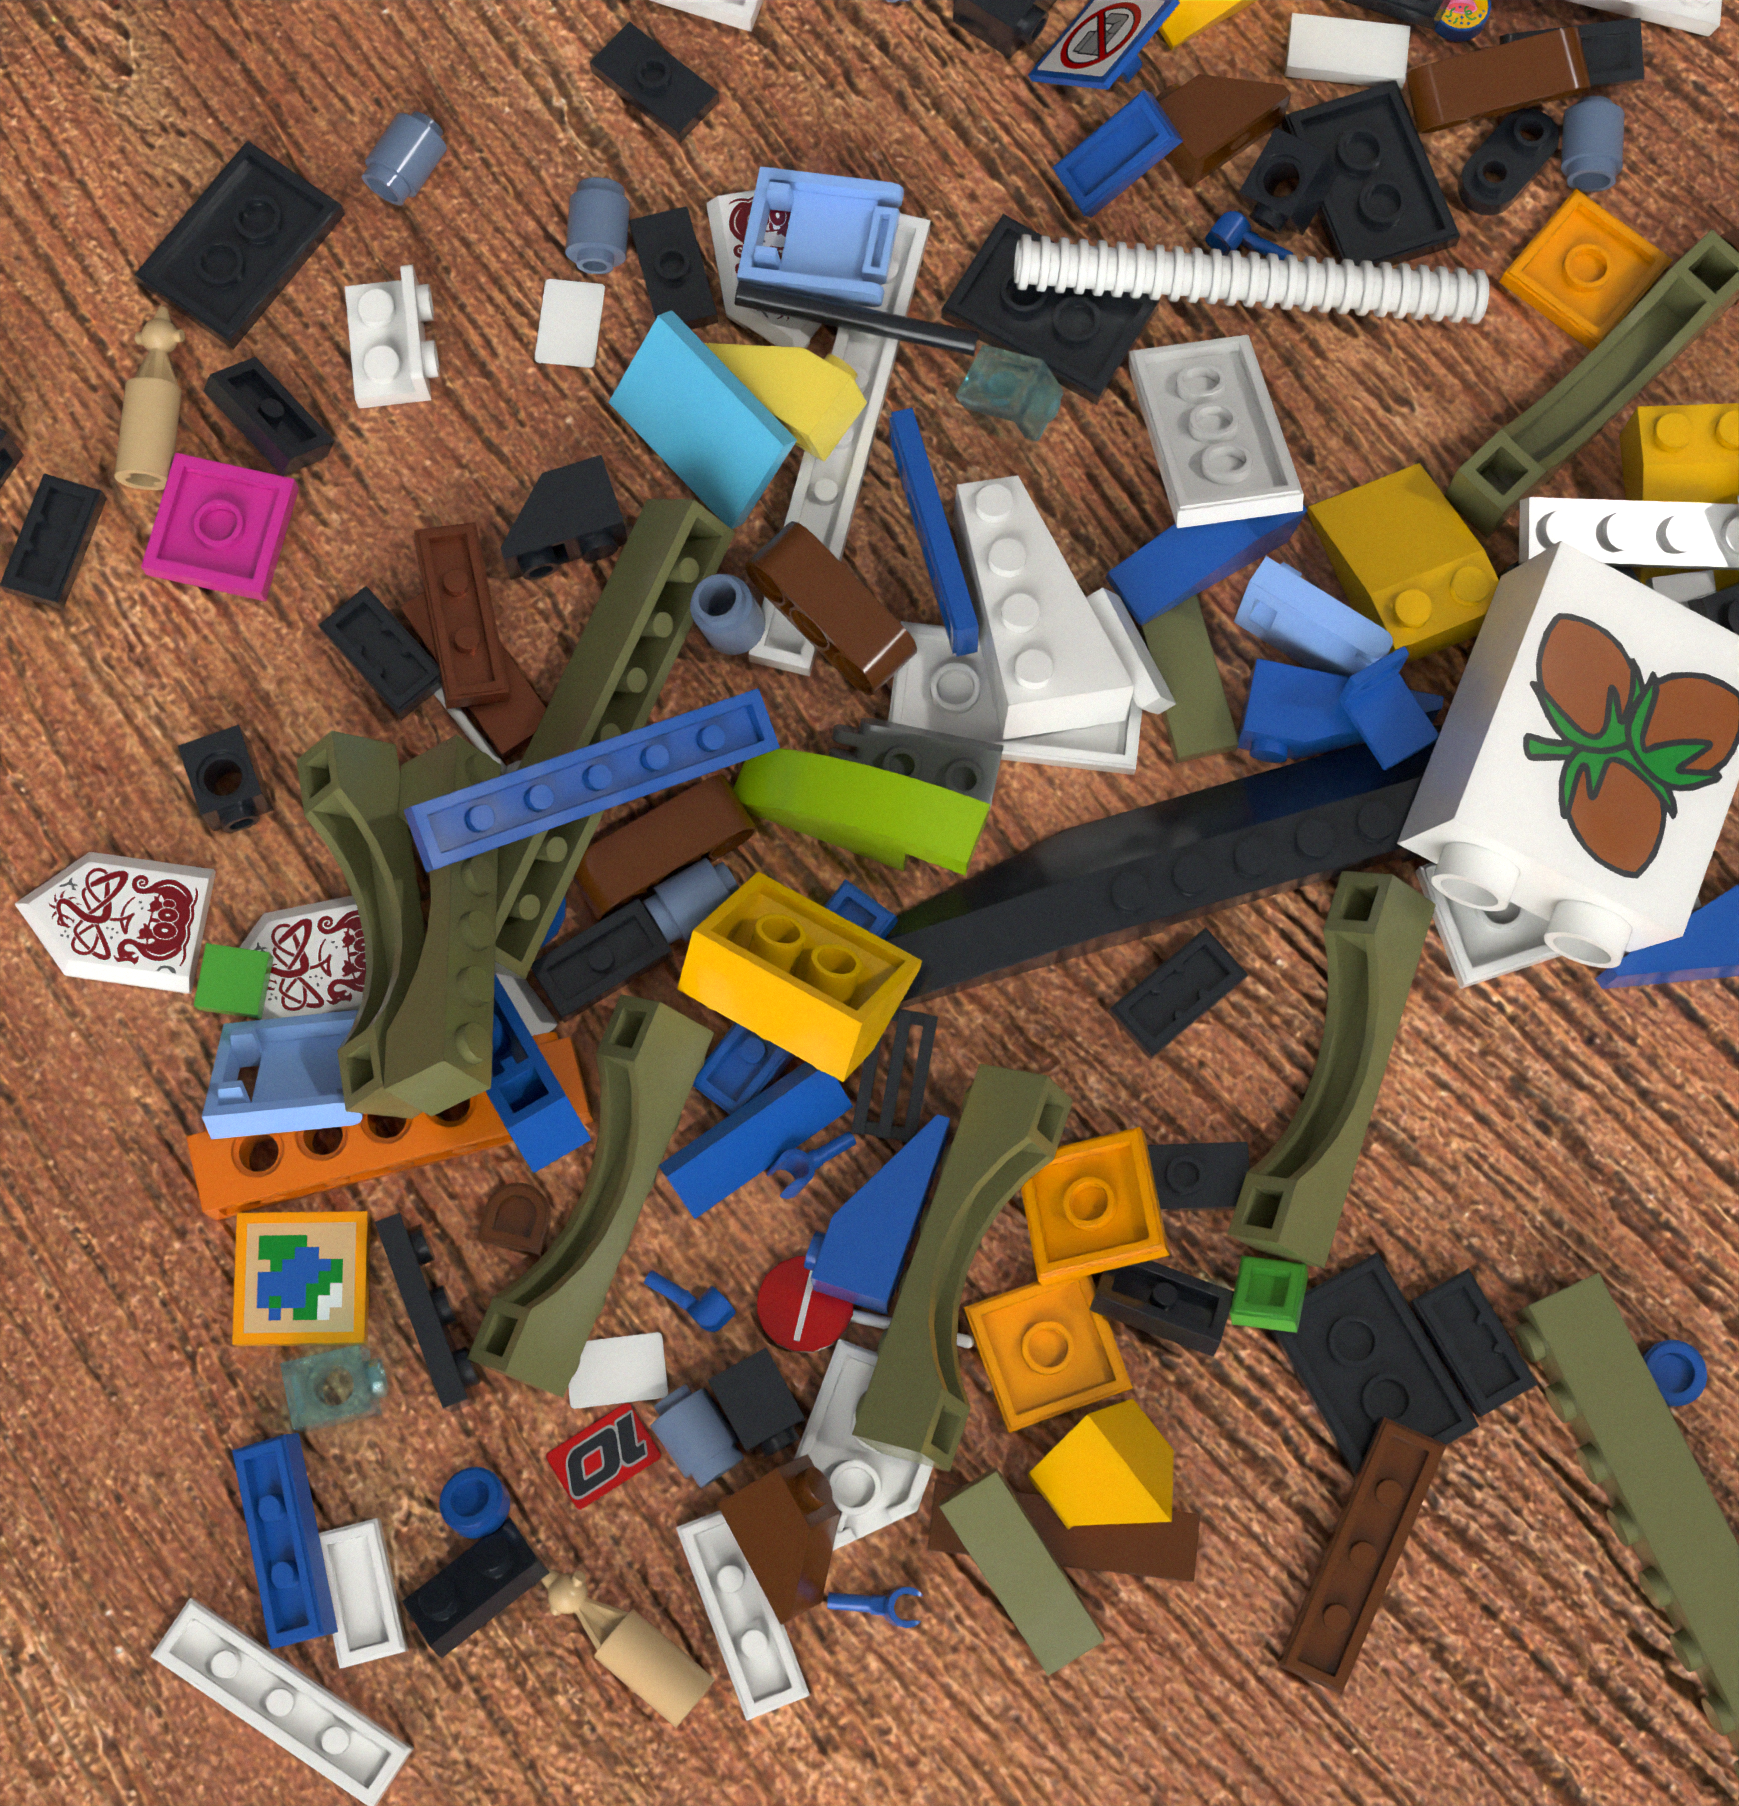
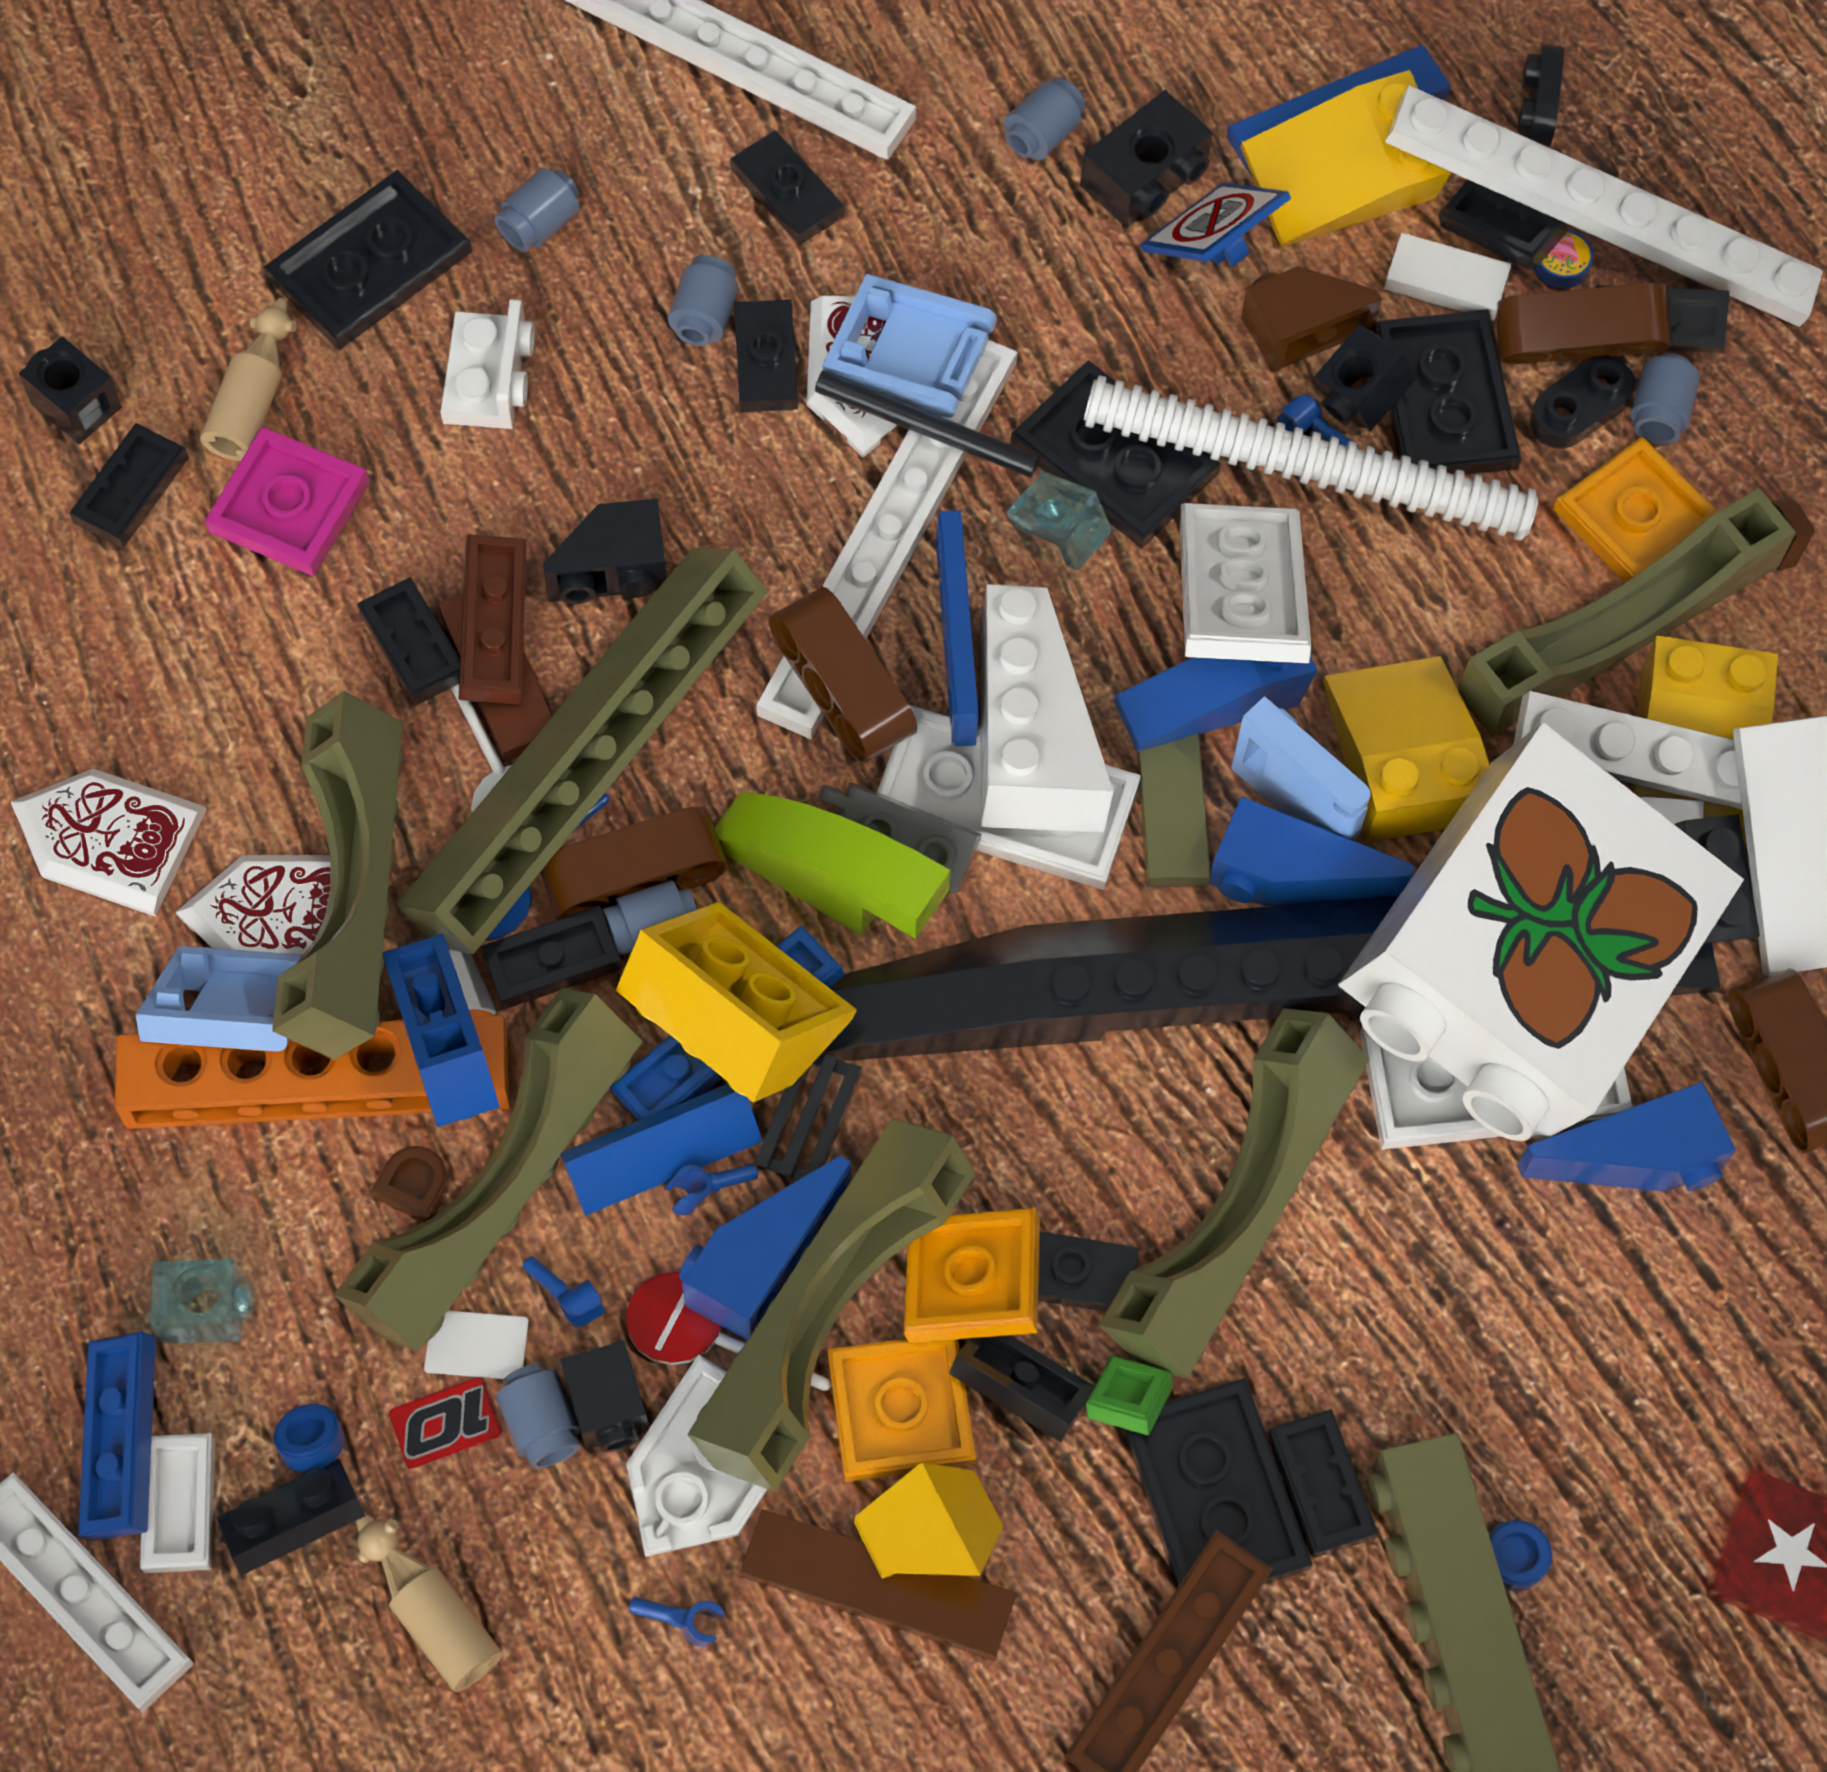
camera: 10 degrees right, 10 degrees down
black brick [178,725,274,832] -> none
bright green tile [194,943,274,1019] -> none
black plate [203,357,335,476] -> none
tile [232,1211,371,1346] -> none
black plate [375,1212,480,1413] -> none
olive arch [383,735,501,1116] -> none
blue plate [403,688,780,873] -> none
white sticker [535,279,605,368] -> none
medium azure tile [608,310,797,529] -> none
white tile [676,1510,810,1721] -> none
sand blue brick [690,574,766,655] -> none
light yellow slope [704,343,867,462] -> none
reddish brown slope [717,1454,840,1625] -> none
olive tile [939,1466,1105,1676] -> none
blue tile [1052,90,1184,218] -> none
white tile [1086,588,1176,715] -> none
black plate [1108,927,1248,1060] -> none
blue bracket [1338,646,1439,770] -> none

